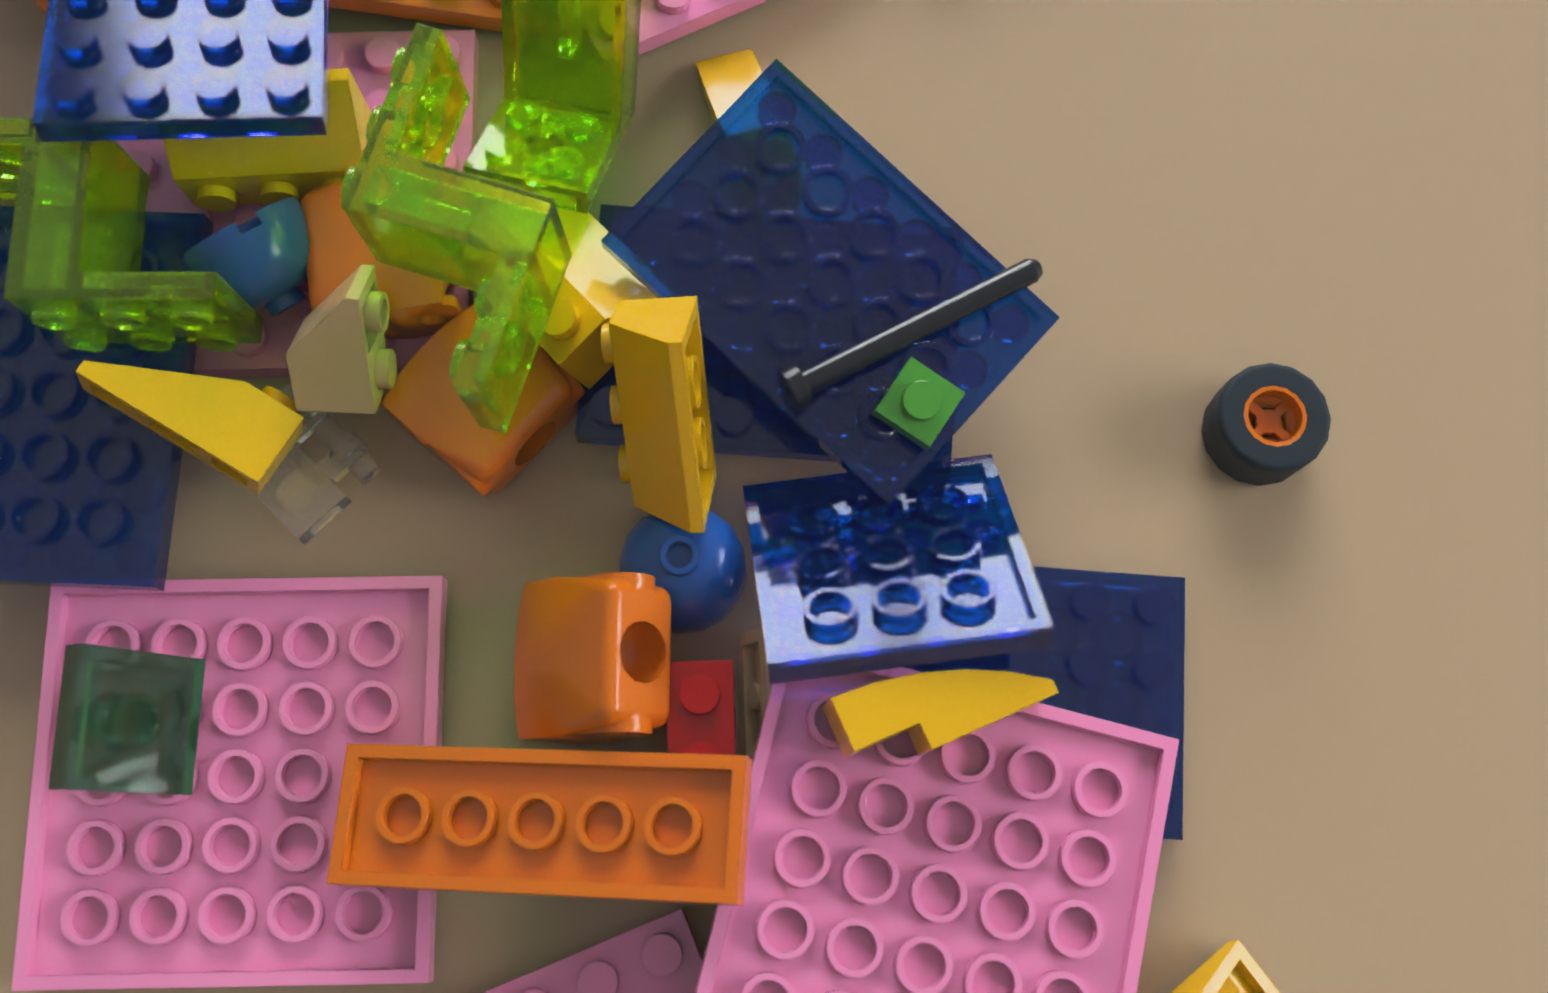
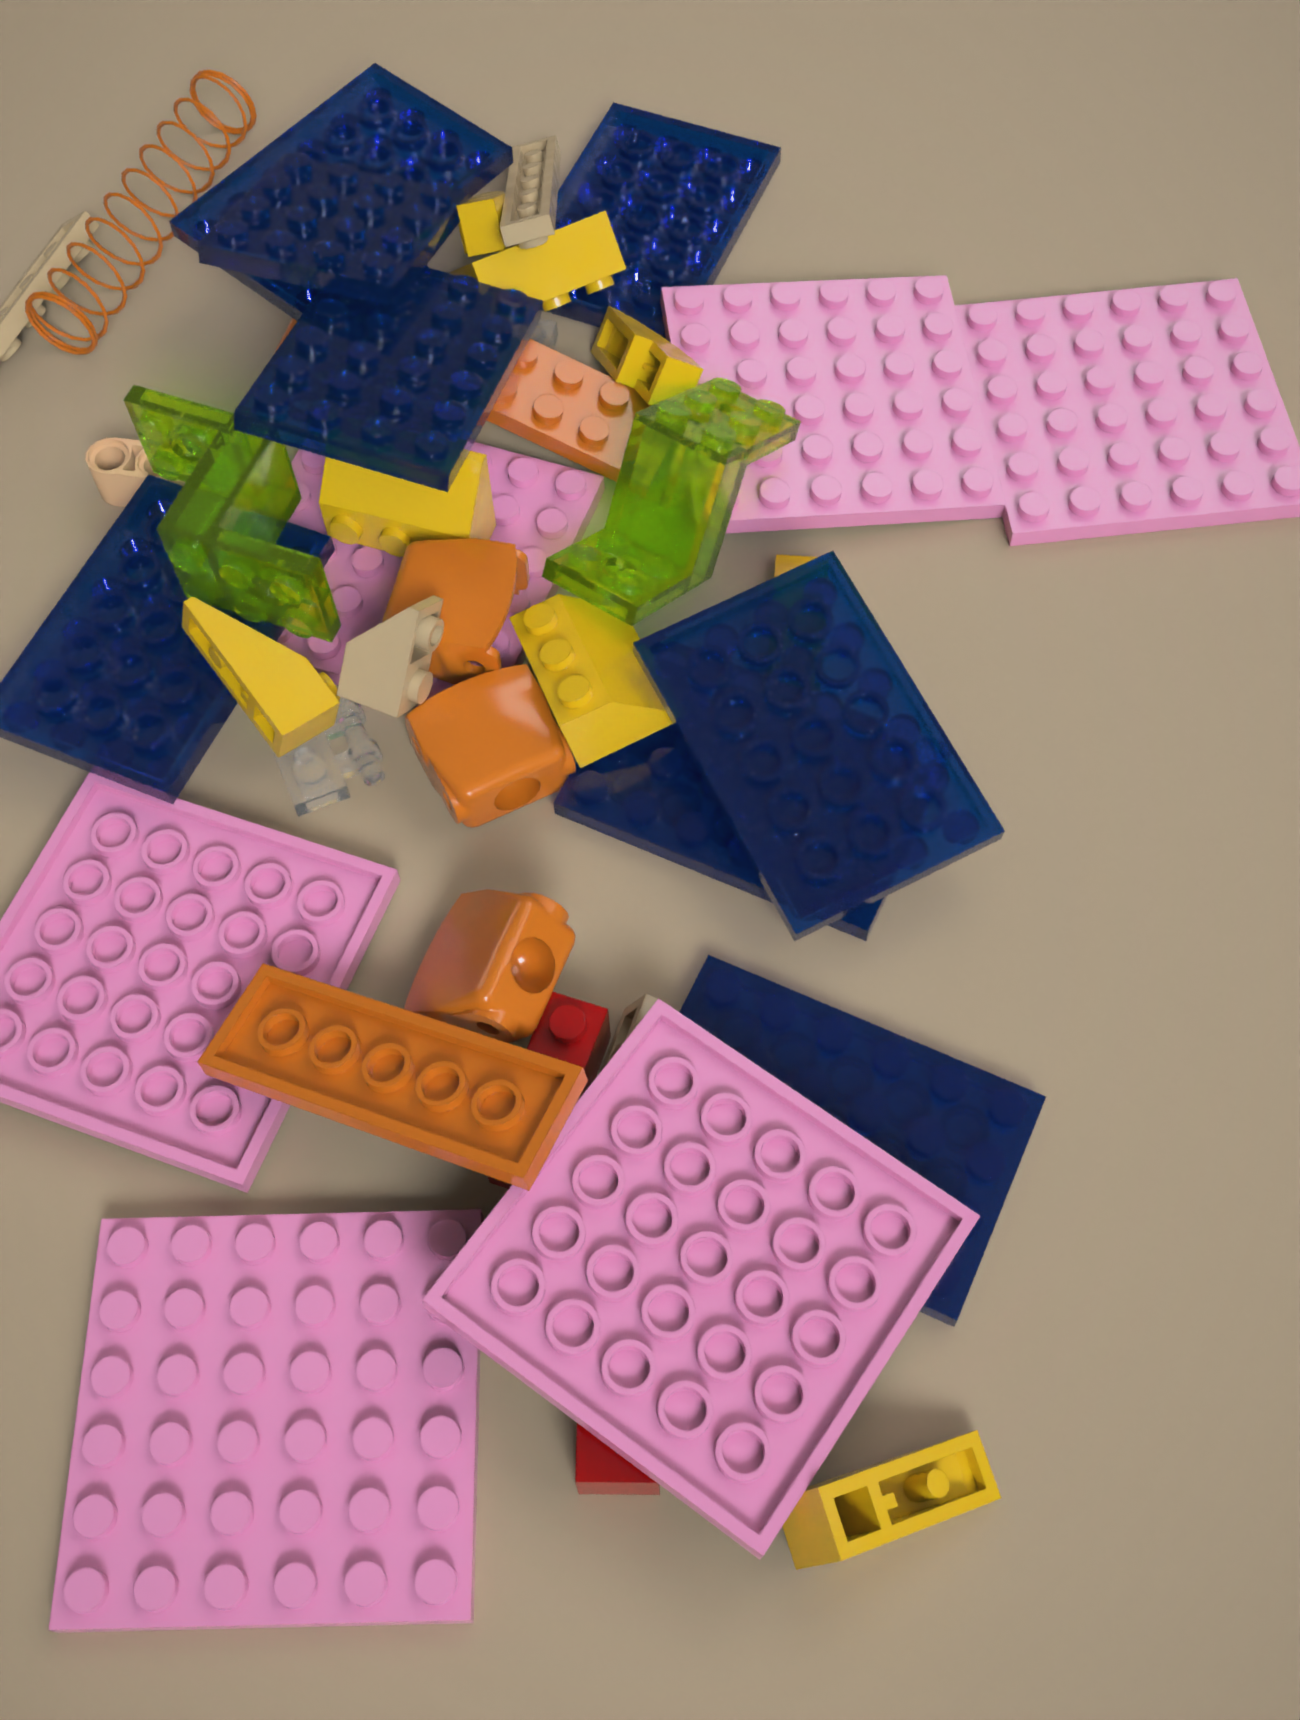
camera: 25 degrees right, 15 degrees down
clear green tile [48,643,206,795] -> none
blue cylinder [182,196,310,317] -> none
clear neon green bracket [341,23,572,434] -> none
yellow slope [601,296,717,533] -> none
blue cylinder [619,509,747,634] -> none
clear blue plate [743,454,1054,685] -> none
black bar [777,259,1043,413] -> none
yellow slope [822,669,1059,758] -> none
bright green plate [872,357,965,450] -> none
black wheel [1201,363,1331,486] -> none

